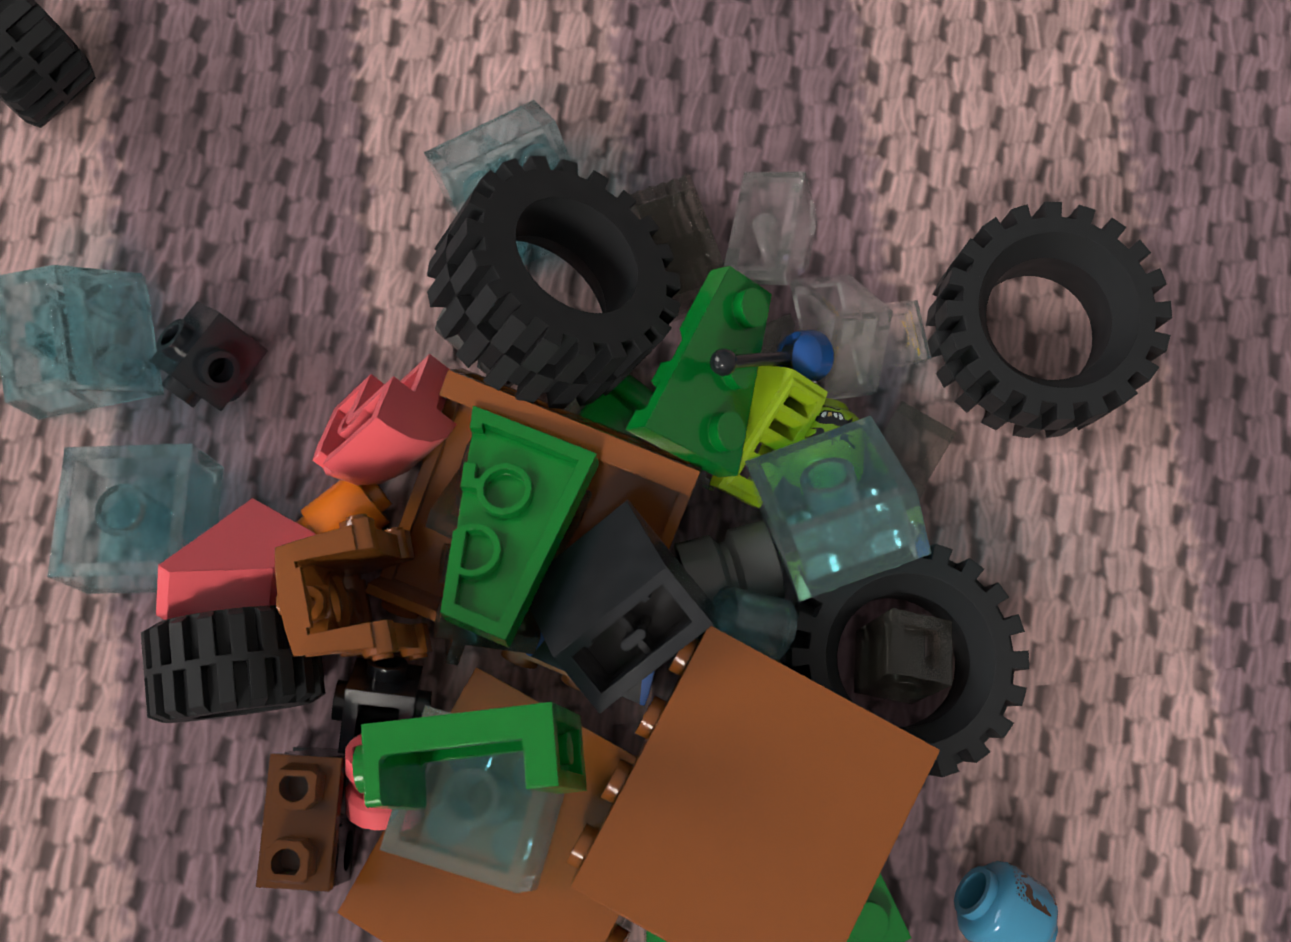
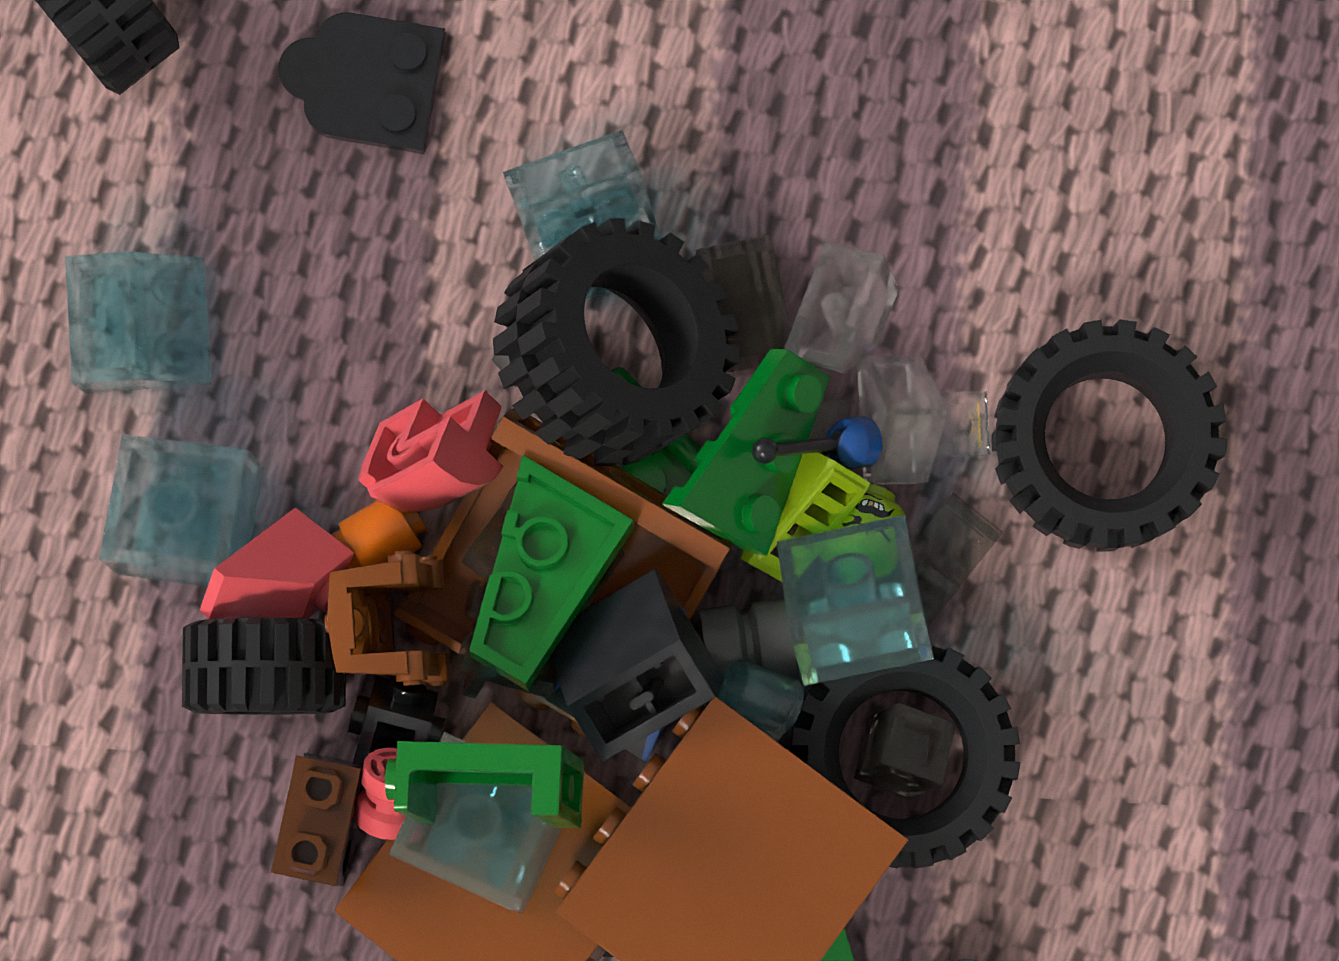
camera: 15 degrees right, 5 degrees up
black brick [150,301,268,411] -> none
none -> black plate [278,12,446,154]

